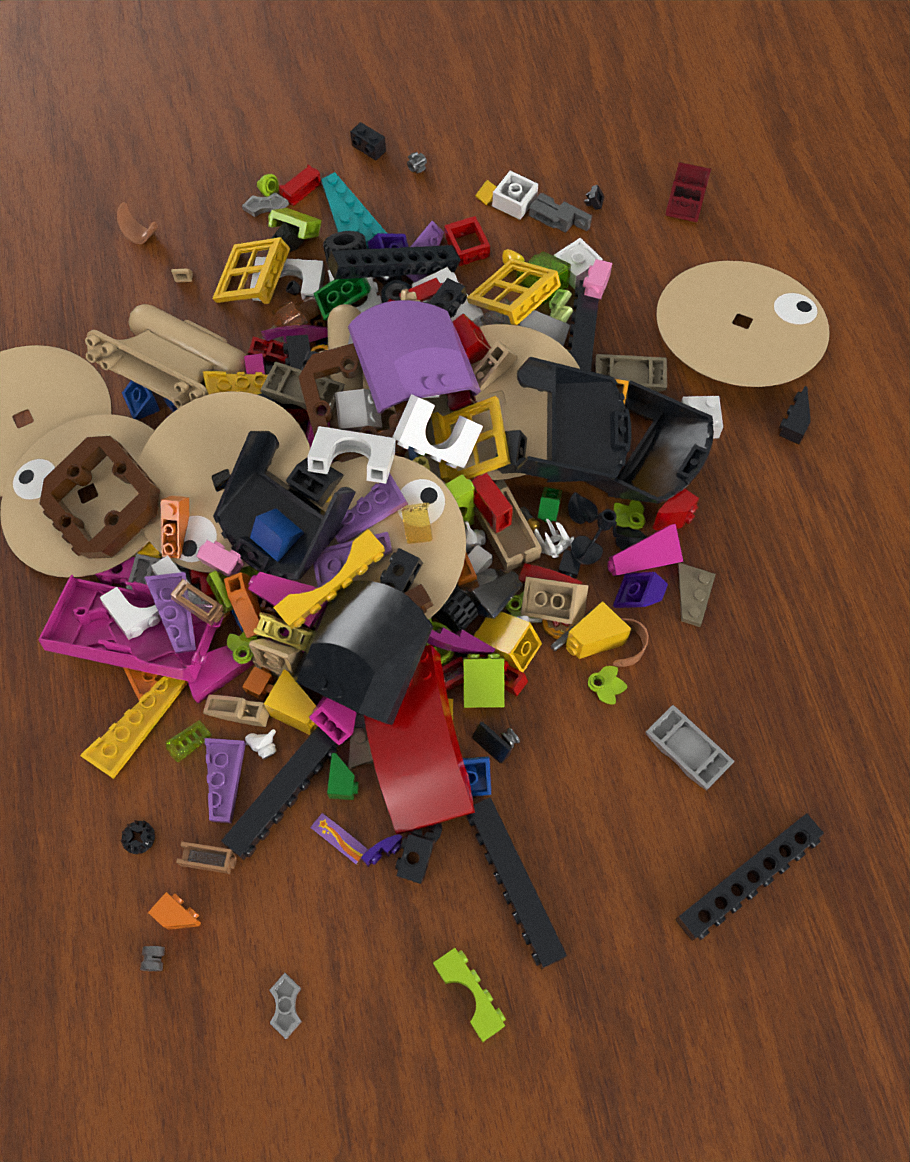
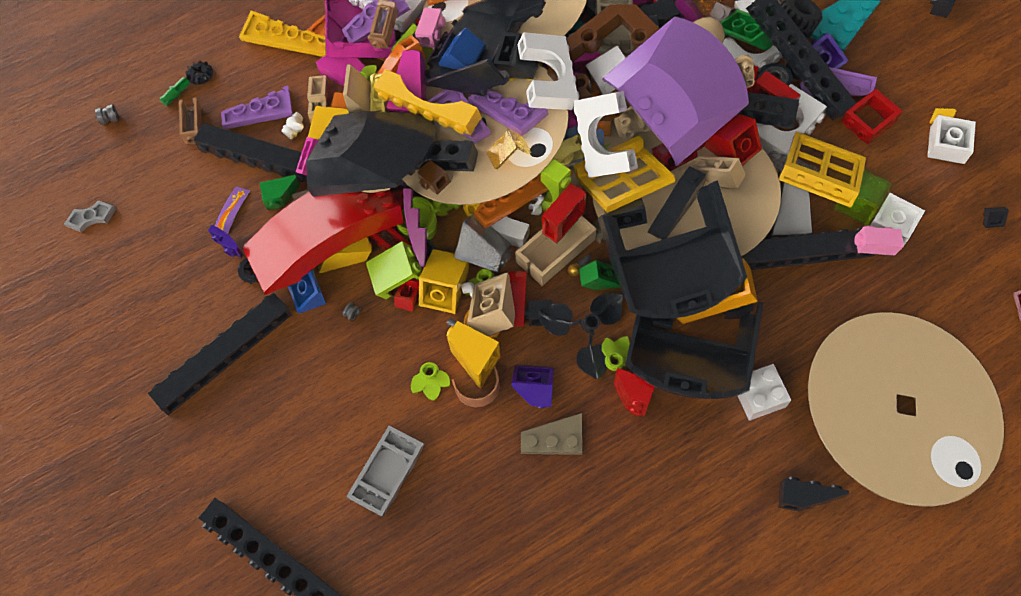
camera: 75 degrees right, 0 degrees up
orange slope [148,892,201,930] -> none
clear neon green slope [165,720,211,762] -> none
black brick [395,832,435,884] -> none
dark grey gear [407,152,427,173] -> none
lime arch [433,948,506,1043] -> none
black tyre [434,586,478,632] -> none
white animal [464,521,486,553] -> none
black slope [472,722,512,764] -> none
yellow brick [502,249,525,272] -> none
dark grey plate [529,193,592,233] -> none
white piece [534,519,574,558] -> none
yellowish green tile [549,289,574,323] -> none
dark tan slope [595,354,667,392] -> none
dark pink slope [607,524,683,576] -> none
none -> green axle [159,77,190,107]
none -> black slope [648,166,706,240]

